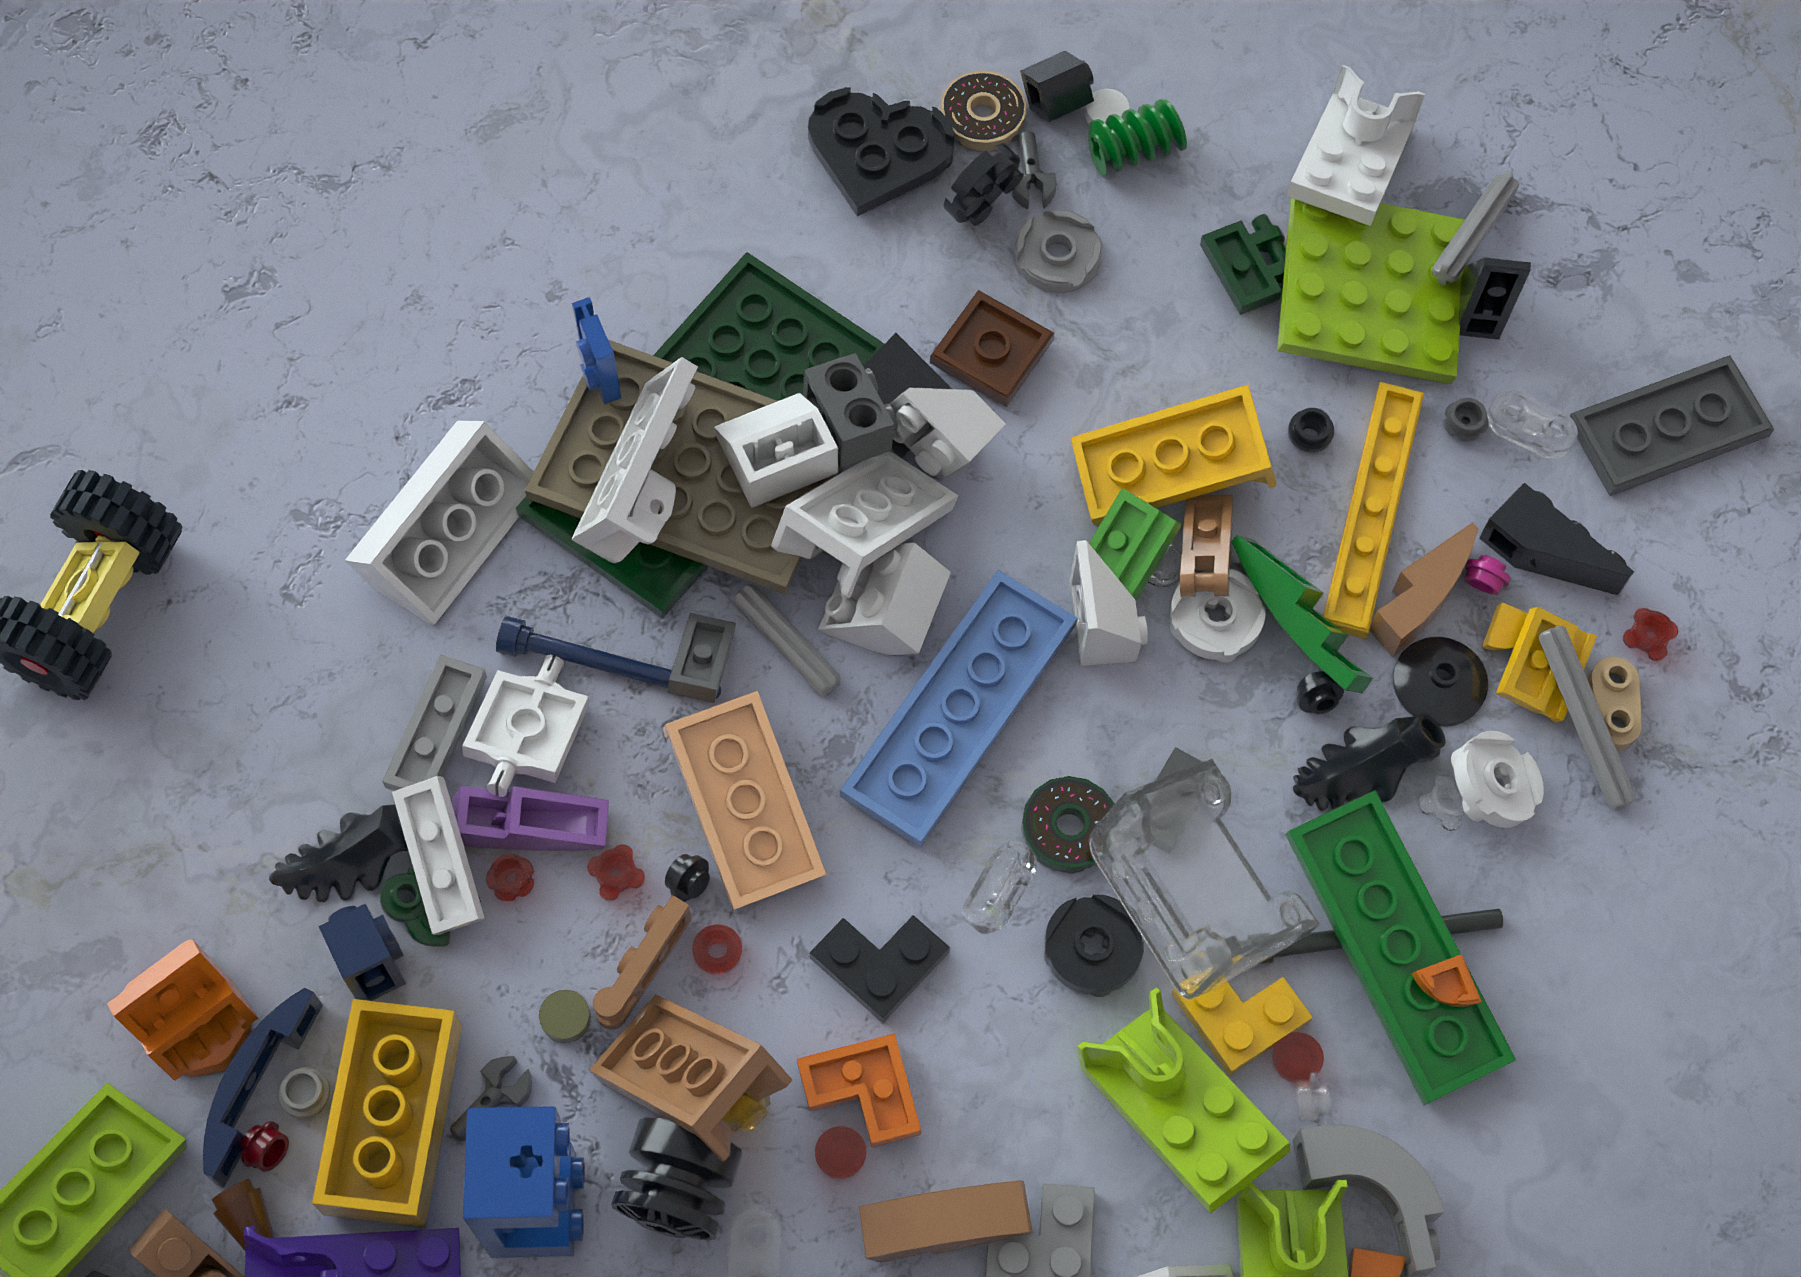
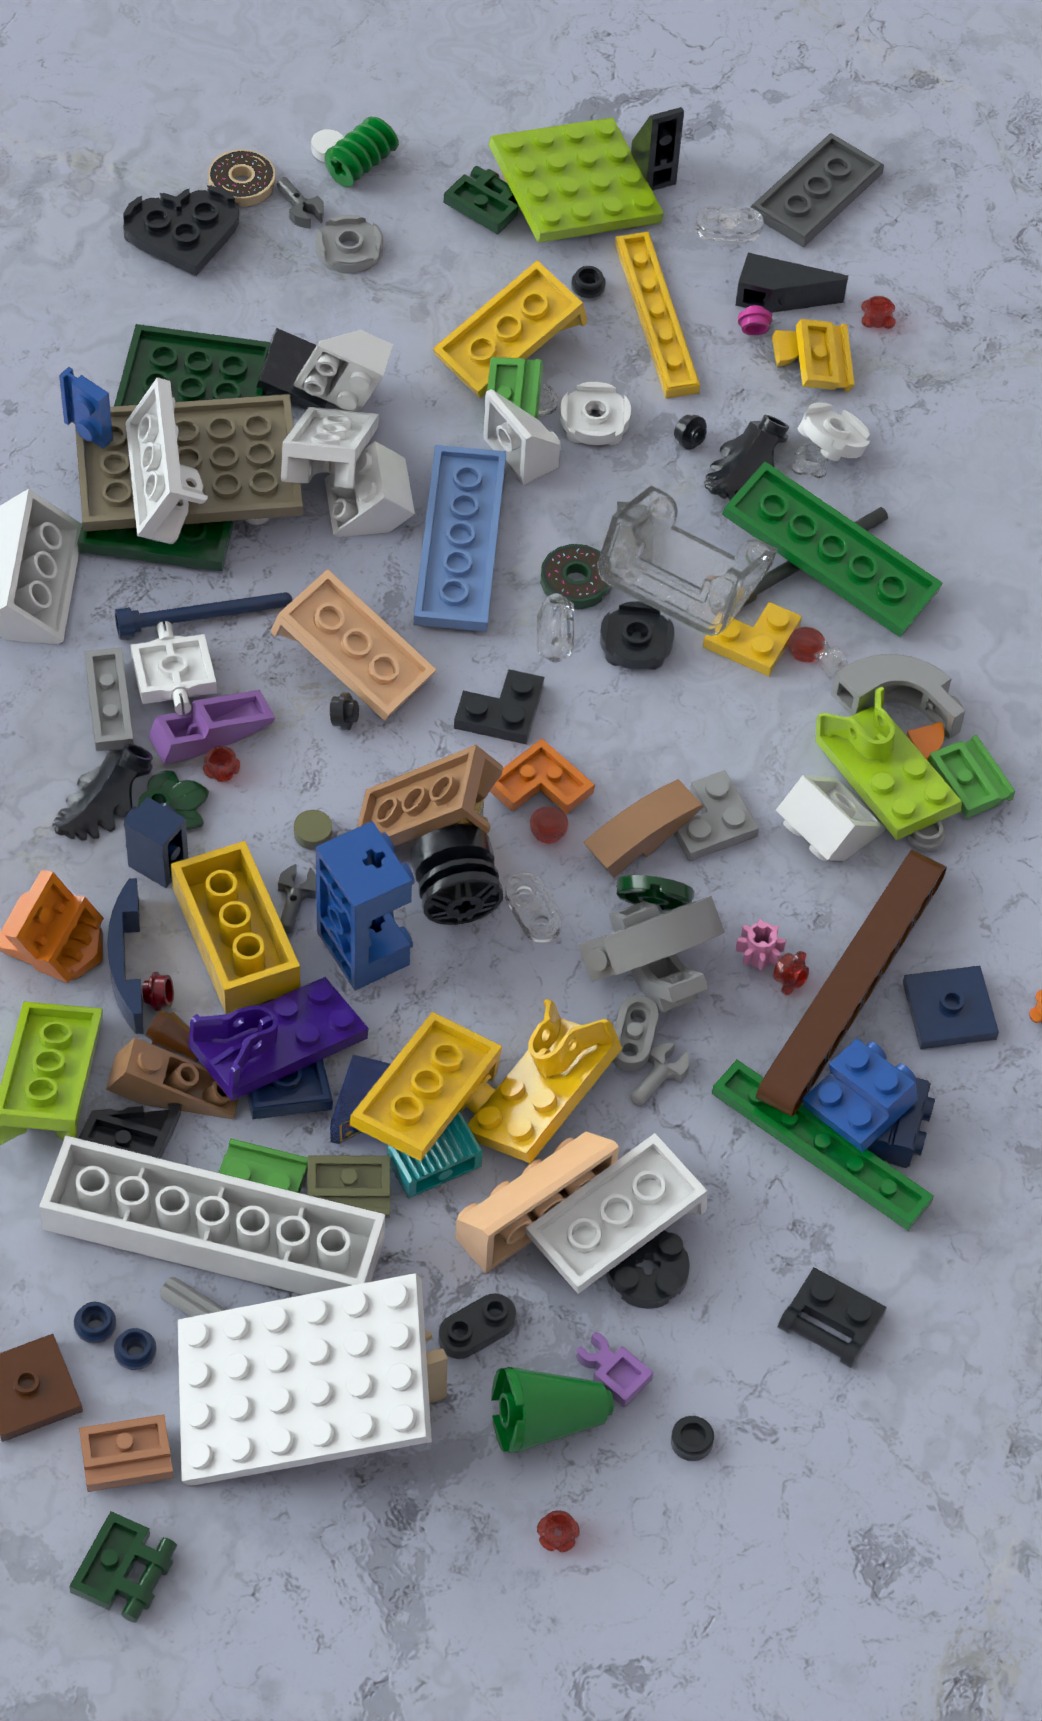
camera: 30 degrees left, 10 degrees down
light grey plate [278,1066,330,1118] -> none
white plate [392,776,485,935] -> none
clear red plate [587,844,645,901] -> none
medium nougat plate [593,895,692,1030] -> none
dark grey plate [667,613,736,703] -> none
clear red plate [692,924,742,974] -> none
white slope [714,393,838,508] -> none
light grey axle [735,584,841,697] -> none
dark grey brick [803,353,898,468] -> none
reddish brown plate [930,290,1055,407] -> none
black plate [944,143,1023,226] -> none
black brick [1020,51,1094,122] -> none
lime plate [1076,987,1291,1214] -> none
medium nougat plate [1180,495,1233,597] -> none
green slope [1231,534,1373,694] -> none
white plate [1286,65,1425,226] -> none
medium nougat slope [1369,522,1479,658] -> none
black dish [1393,637,1488,726] -> none
orange tile [1412,954,1482,1007] -> none
light grey axle [1432,171,1519,285] -> none
dark grey plate [1443,398,1489,442] -> none
light grey axle [1539,626,1636,809] -> none
tan plate [1588,656,1642,751] -> none

